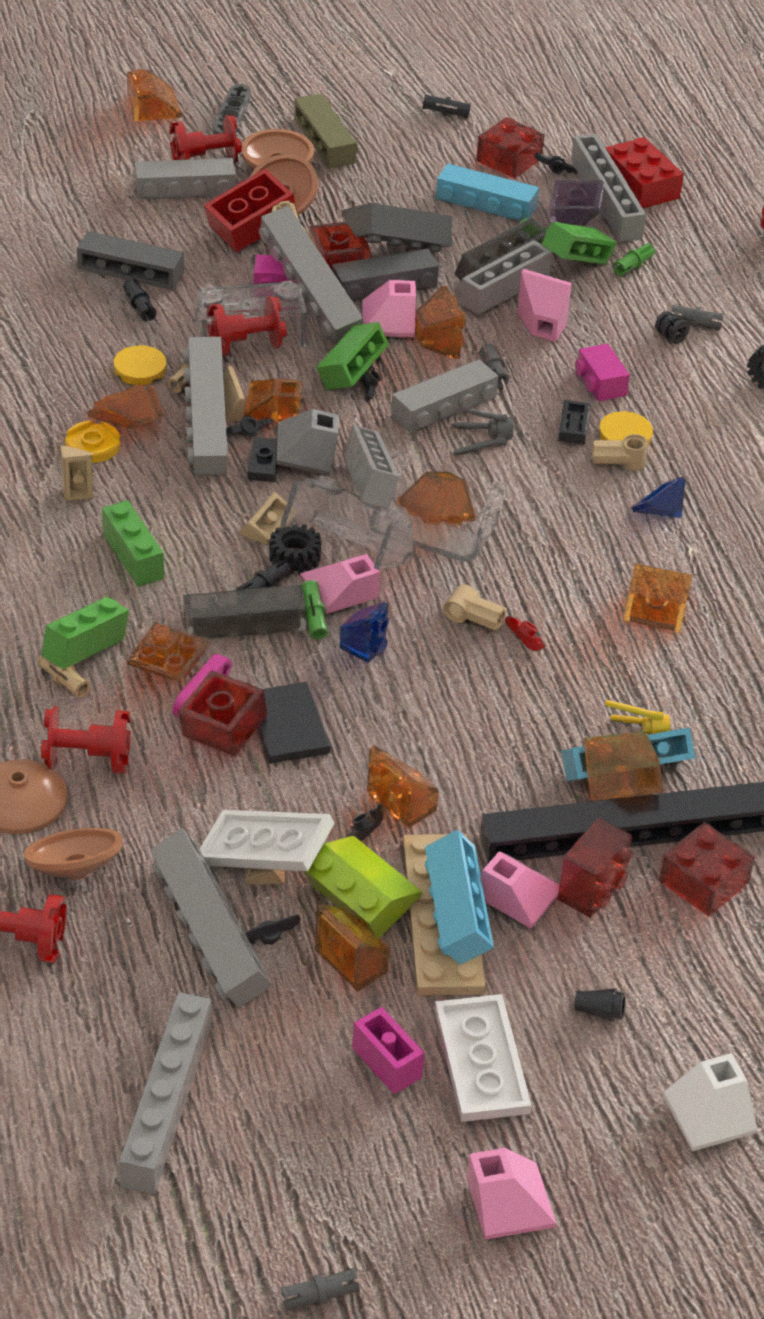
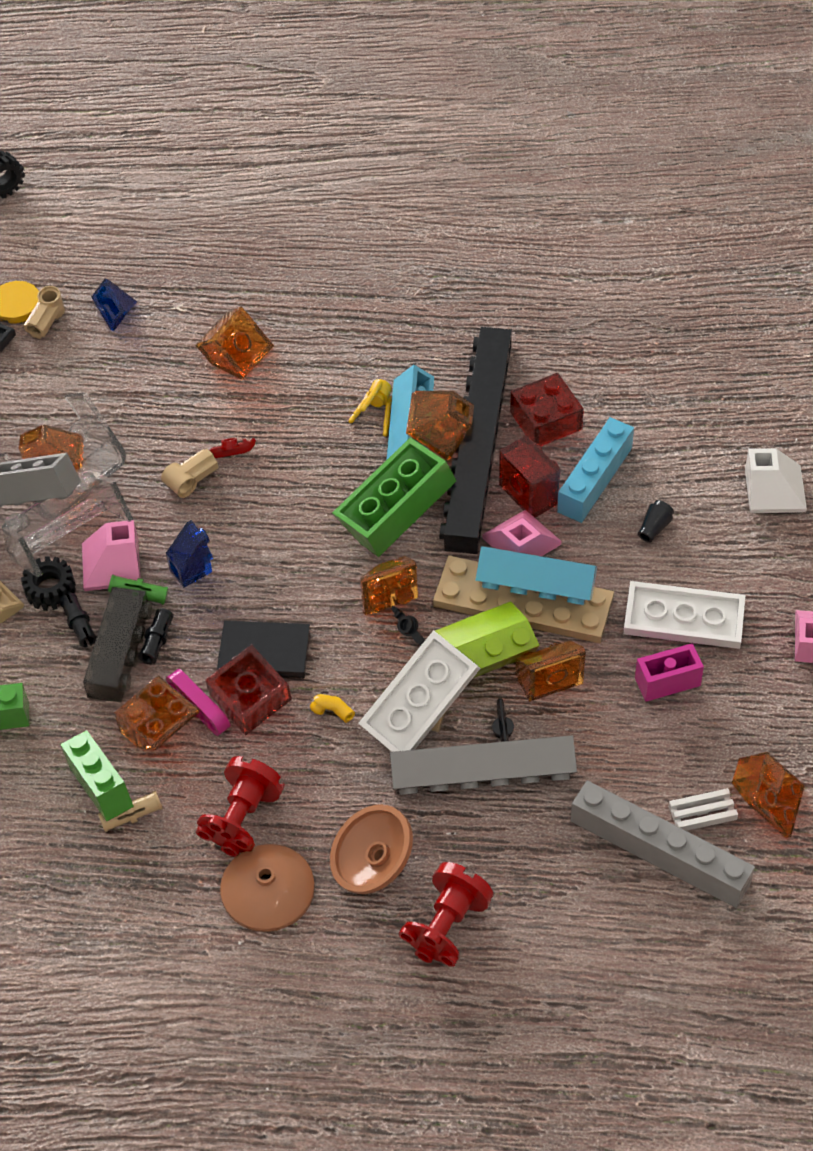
camera: 65 degrees left, 10 degrees up
none -> black pin [138,608,174,665]
none -> yellow arm [310,694,355,723]
none -> bright green slope [332,437,456,557]
none -> medium azure brick [557,417,634,523]
none -> white tile [669,788,738,831]
none -> clear orange slope [732,752,805,838]

